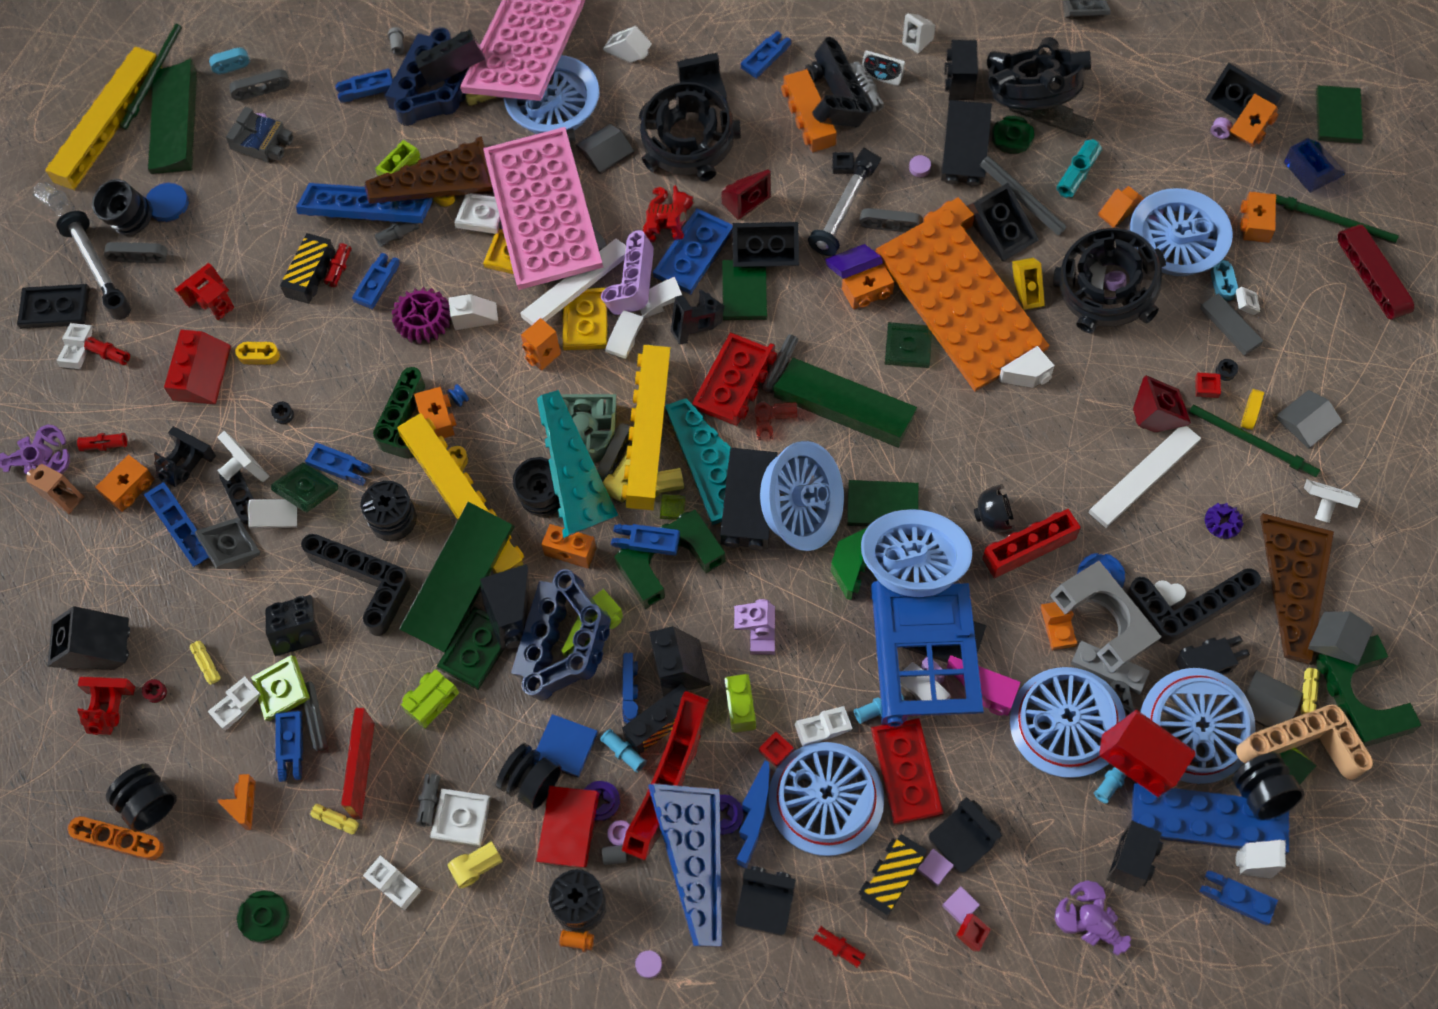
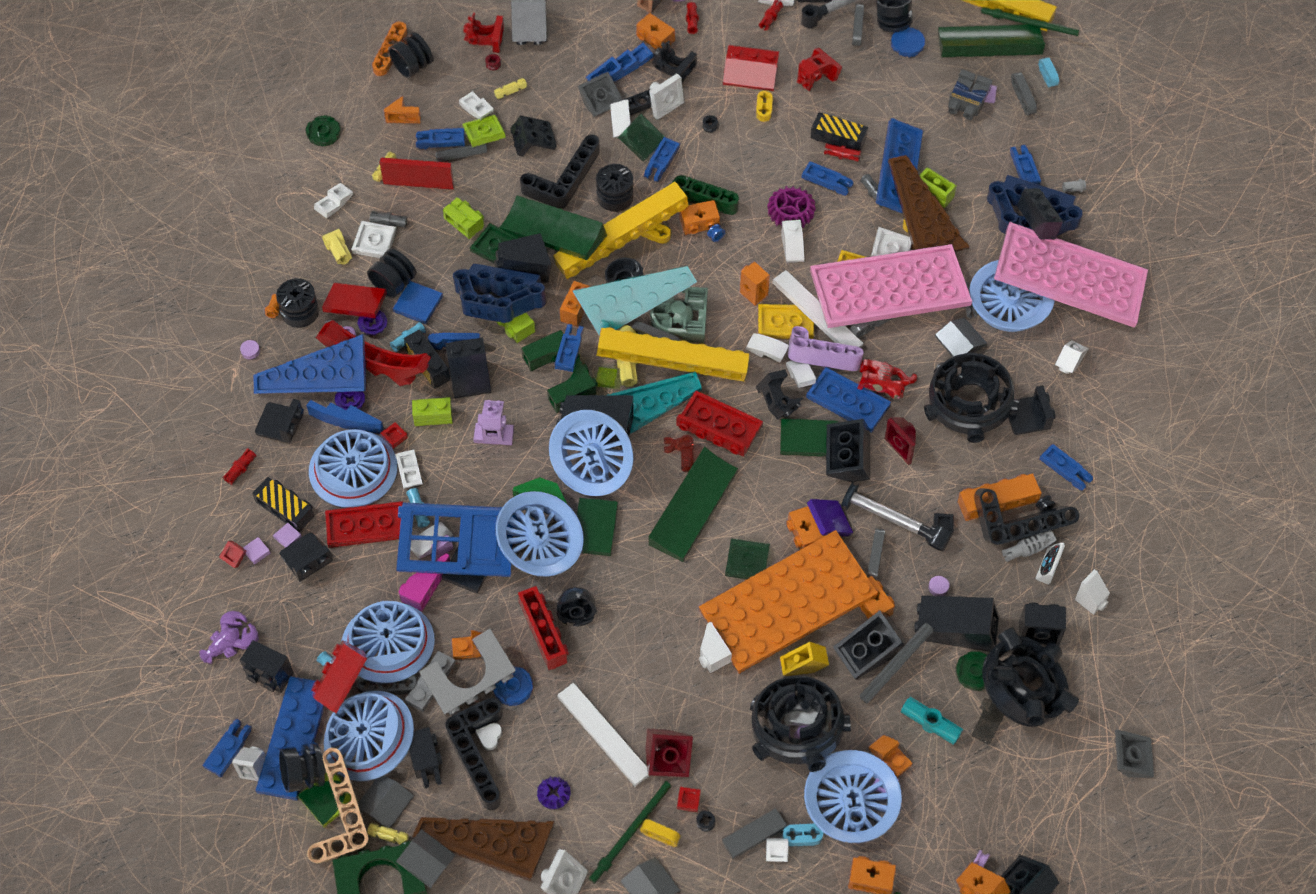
camera: 90 degrees right, 5 degrees down
dark grey axle [762,334,798,393] -> none

